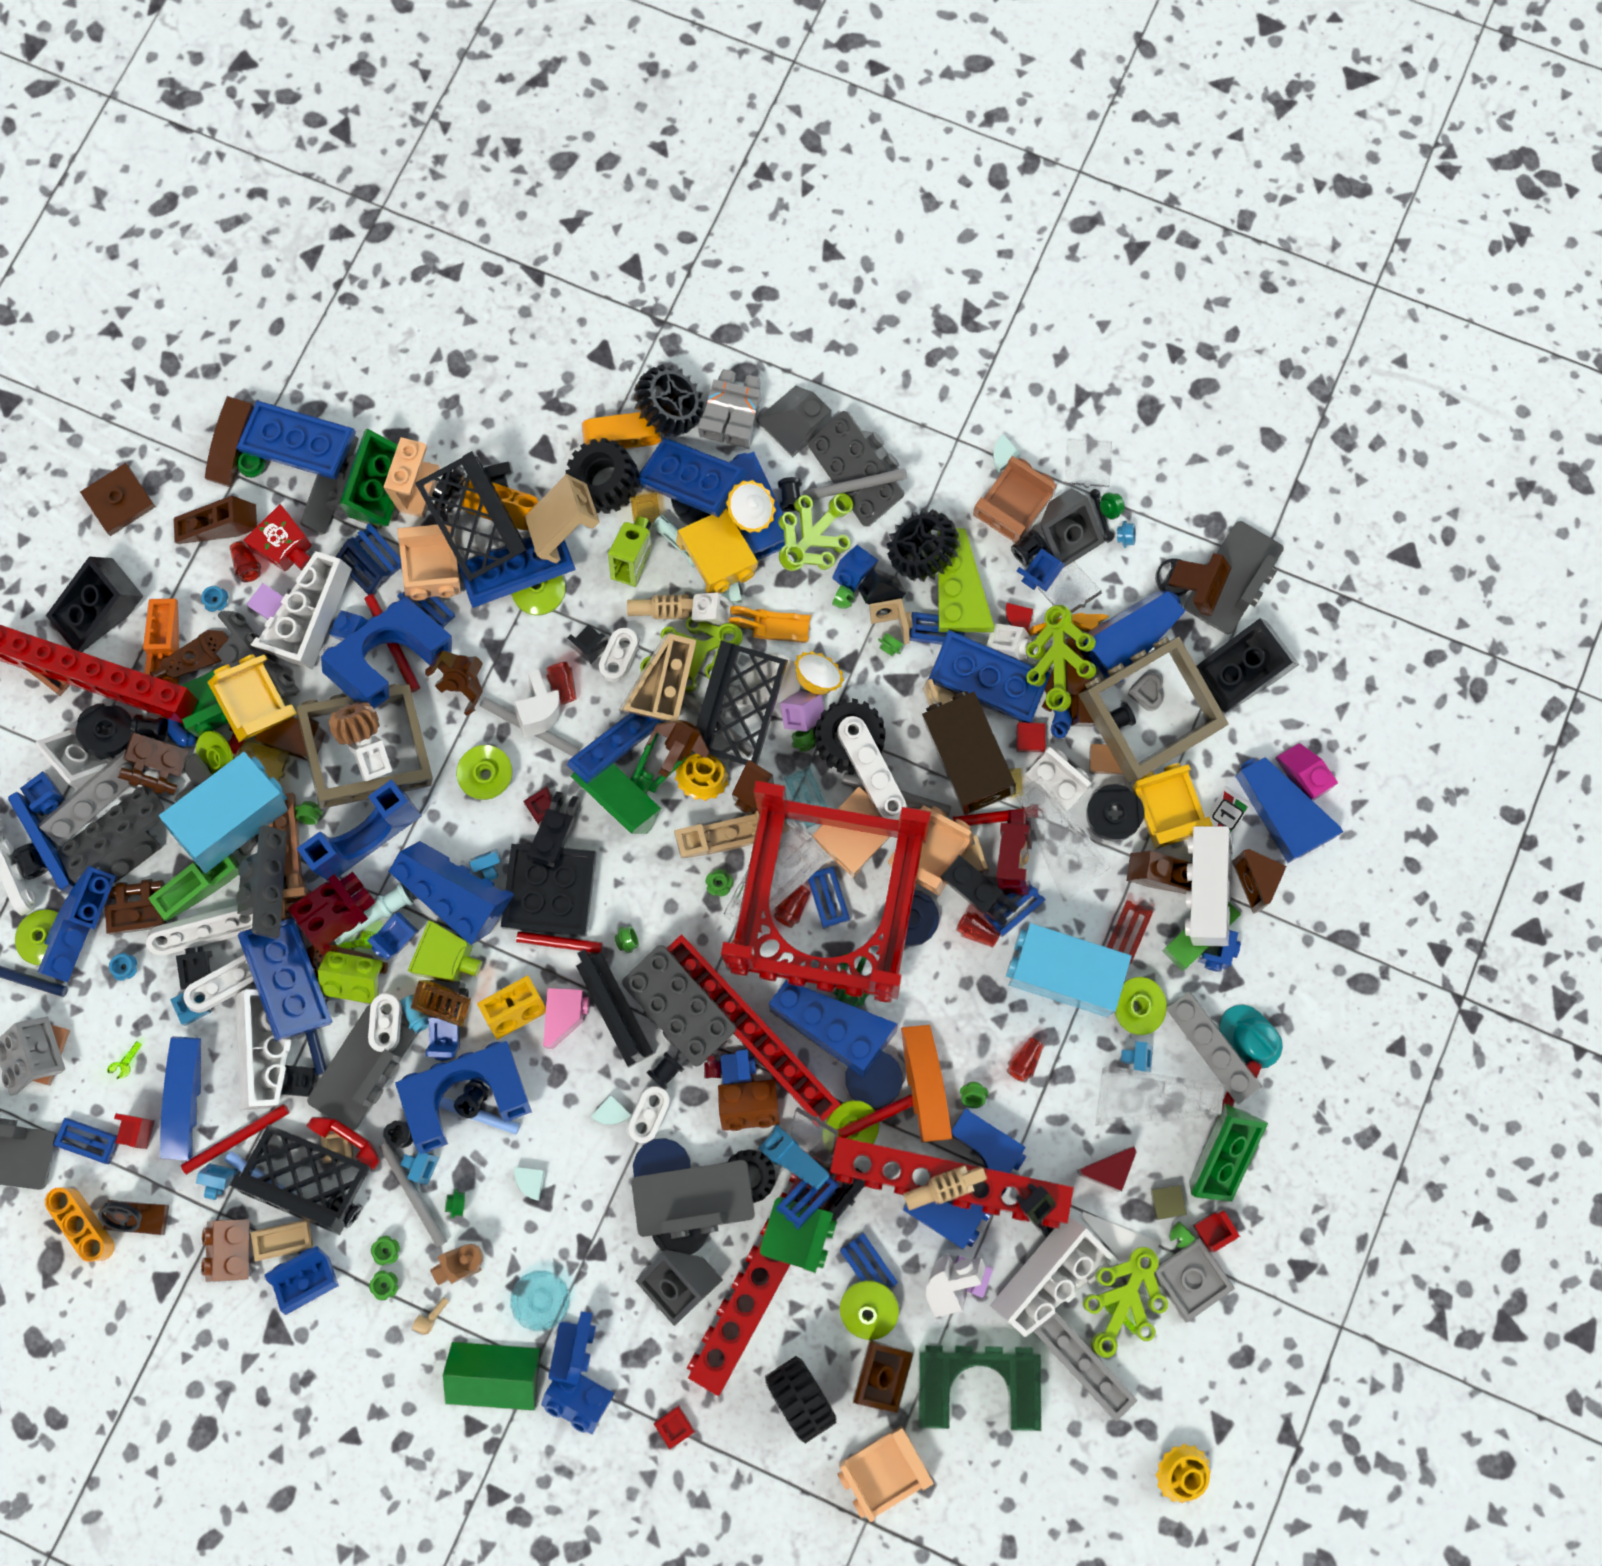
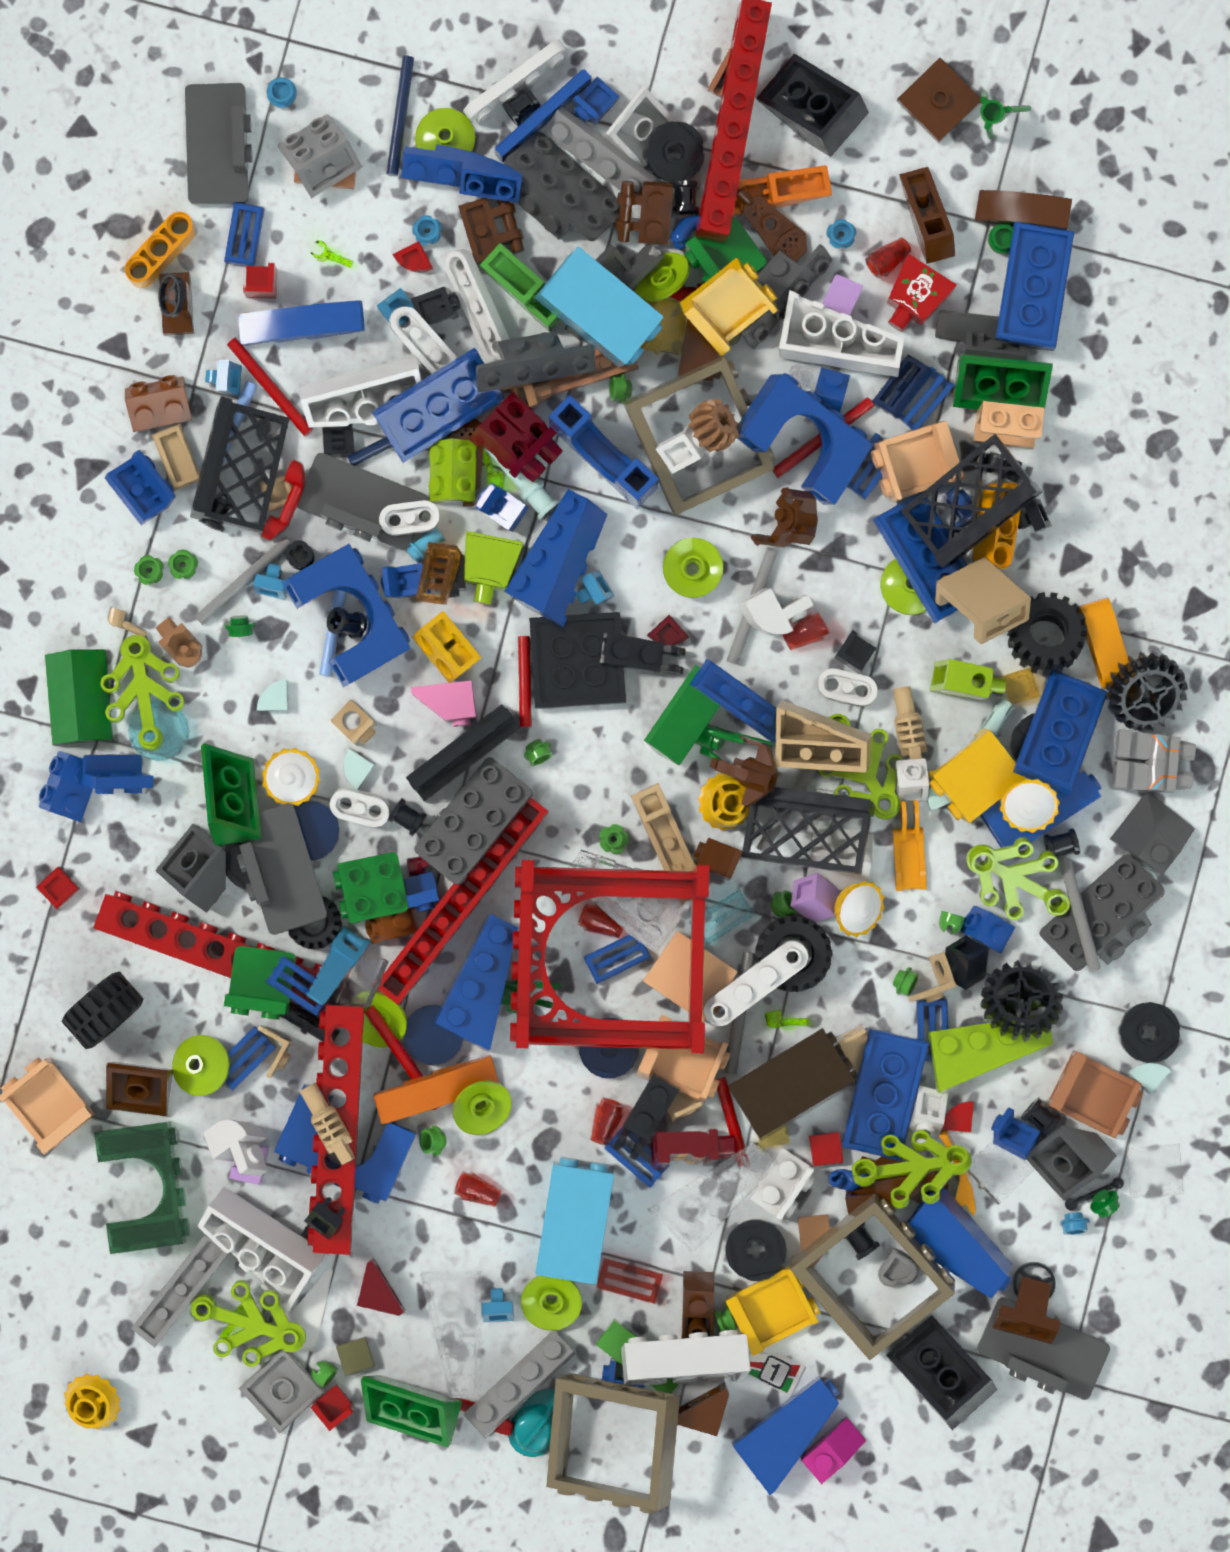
camera: 75 degrees right, 10 degrees up
none -> lime plant [100,635,185,751]
none -> green slope [201,743,261,846]
none -> tan bracket [257,1025,292,1078]
none -> white piece [261,748,321,806]
none -> tan bracket [331,700,377,746]
none -> green bracket [332,852,408,924]
none -> red tile [392,241,433,272]
none -> lime dish [453,1080,512,1135]
none -> dark tan window [546,1373,680,1514]
none -> bright green bush [714,1306,737,1332]
none -> clear neon green hand [765,1009,809,1028]
none -> blue bracket [942,486,973,533]
none -> green plant [980,90,1031,139]
none -> black plate [1118,1002,1180,1063]

